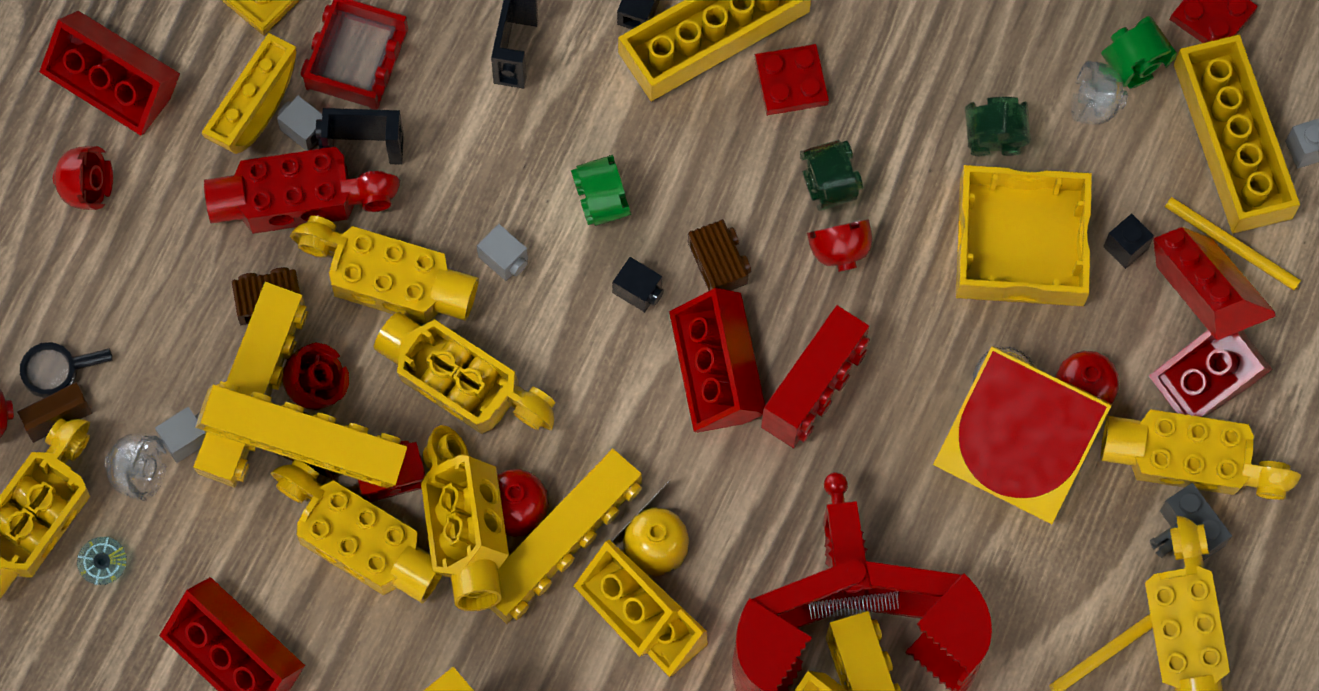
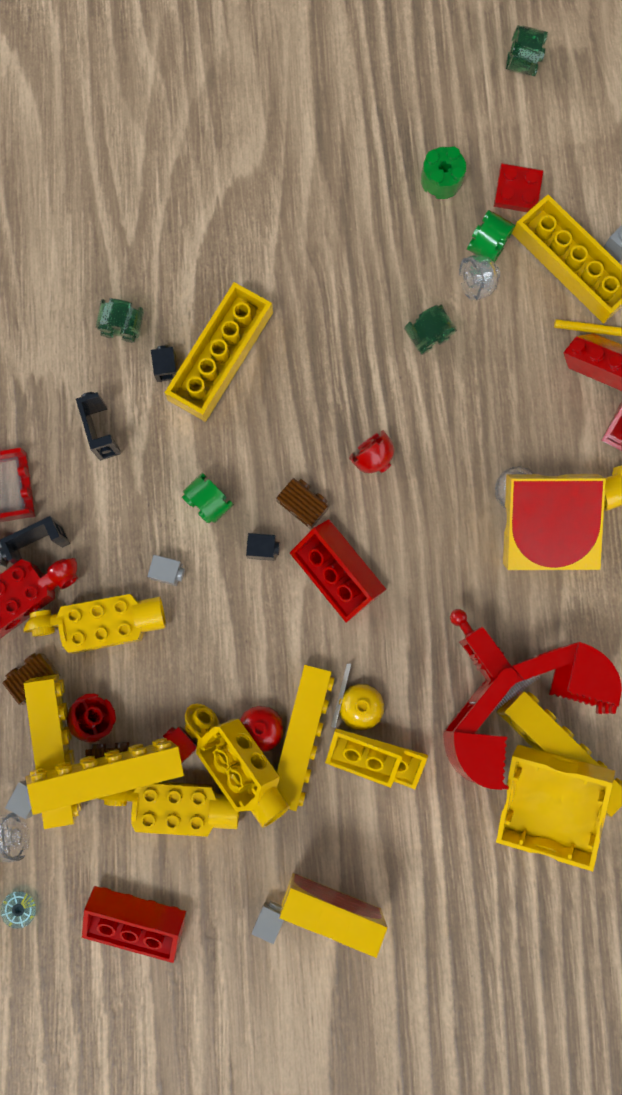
camera: 25 degrees left, 10 degrees up
yellow brick [374,312,556,434] -> none
red plate [754,44,829,116] -> none
red brick [761,305,870,449] -> none
clear green brick [800,140,863,211] -> none
yellow tile [956,165,1092,307] -> none
red cylinder [1055,350,1119,405] -> none
black brick [1103,213,1154,269] -> none

